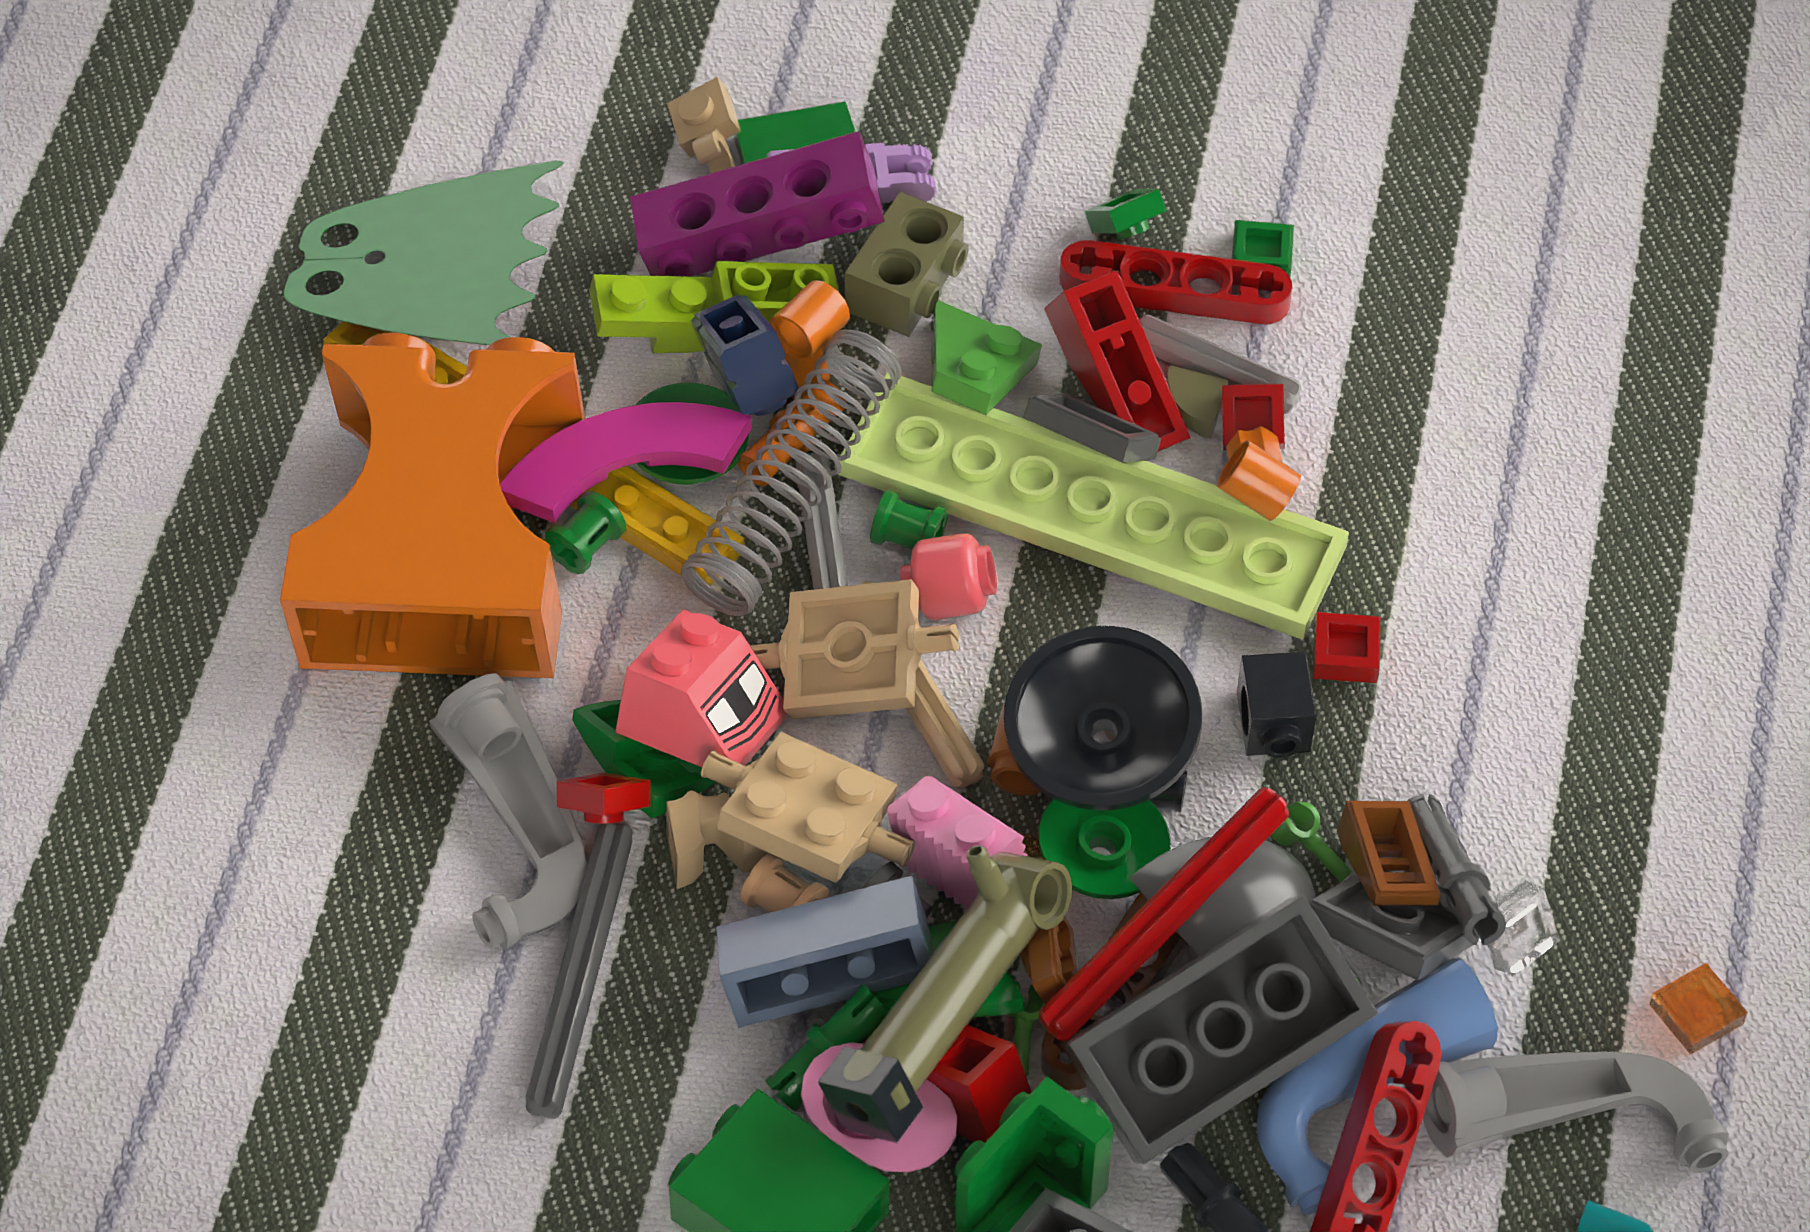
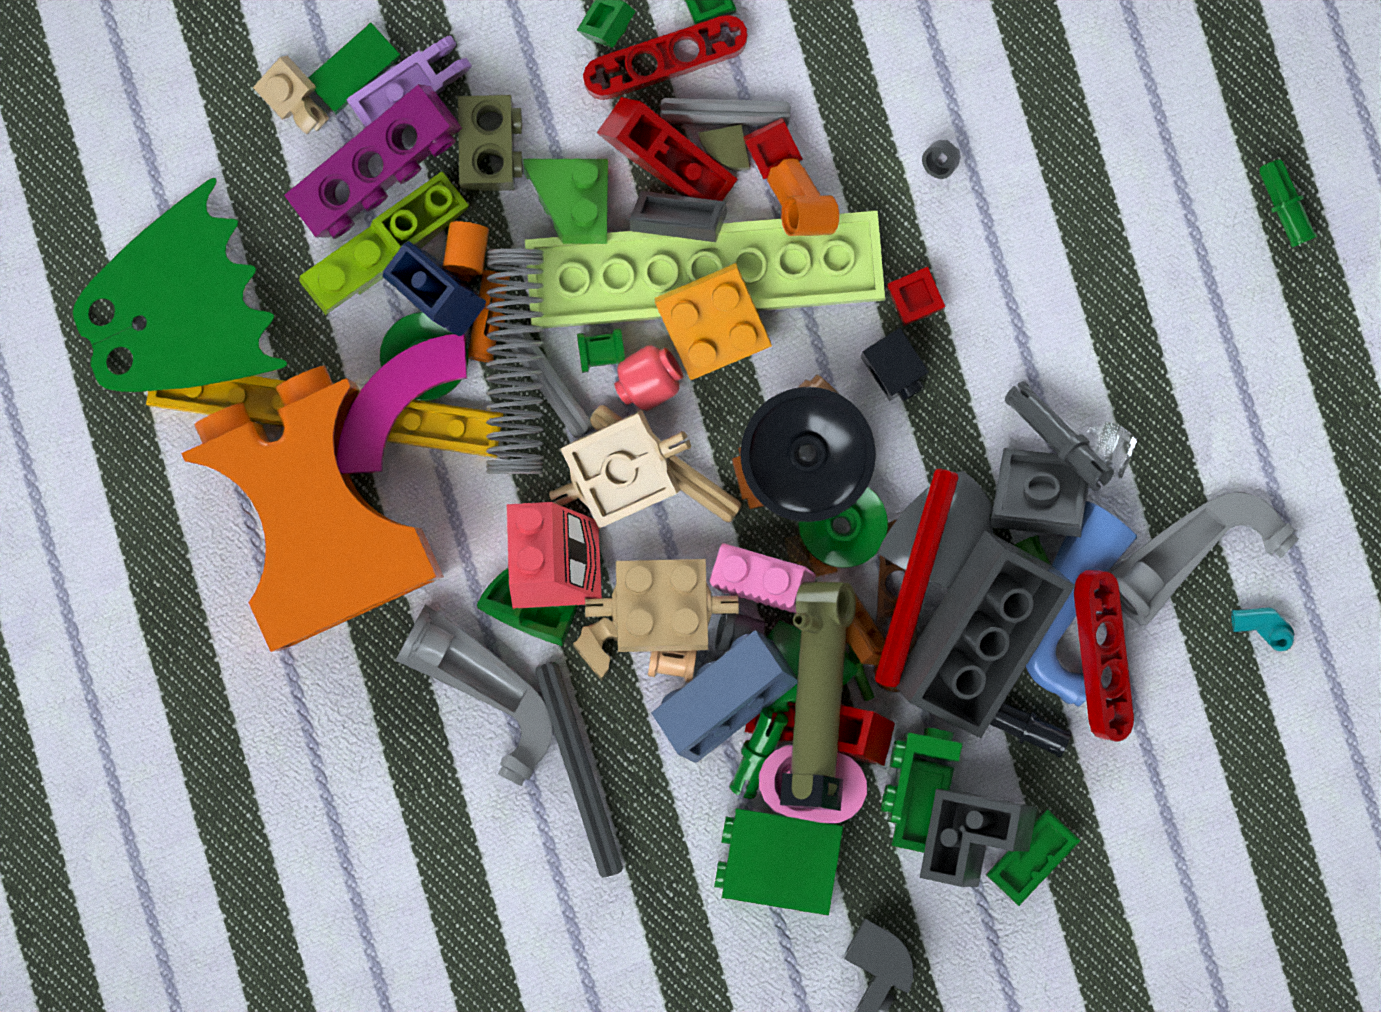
camera: 25 degrees left, 30 degrees up
green bush [543,491,626,574] -> none
red plate [557,772,650,824] -> none
bright green hand [1271,802,1352,883] -> none
dark orange slope [1337,801,1441,905] -> none
clear orange tile [1649,963,1748,1055] -> none
none -> light orange plate [655,263,772,381]
none -> dark grey hinge [922,140,961,179]

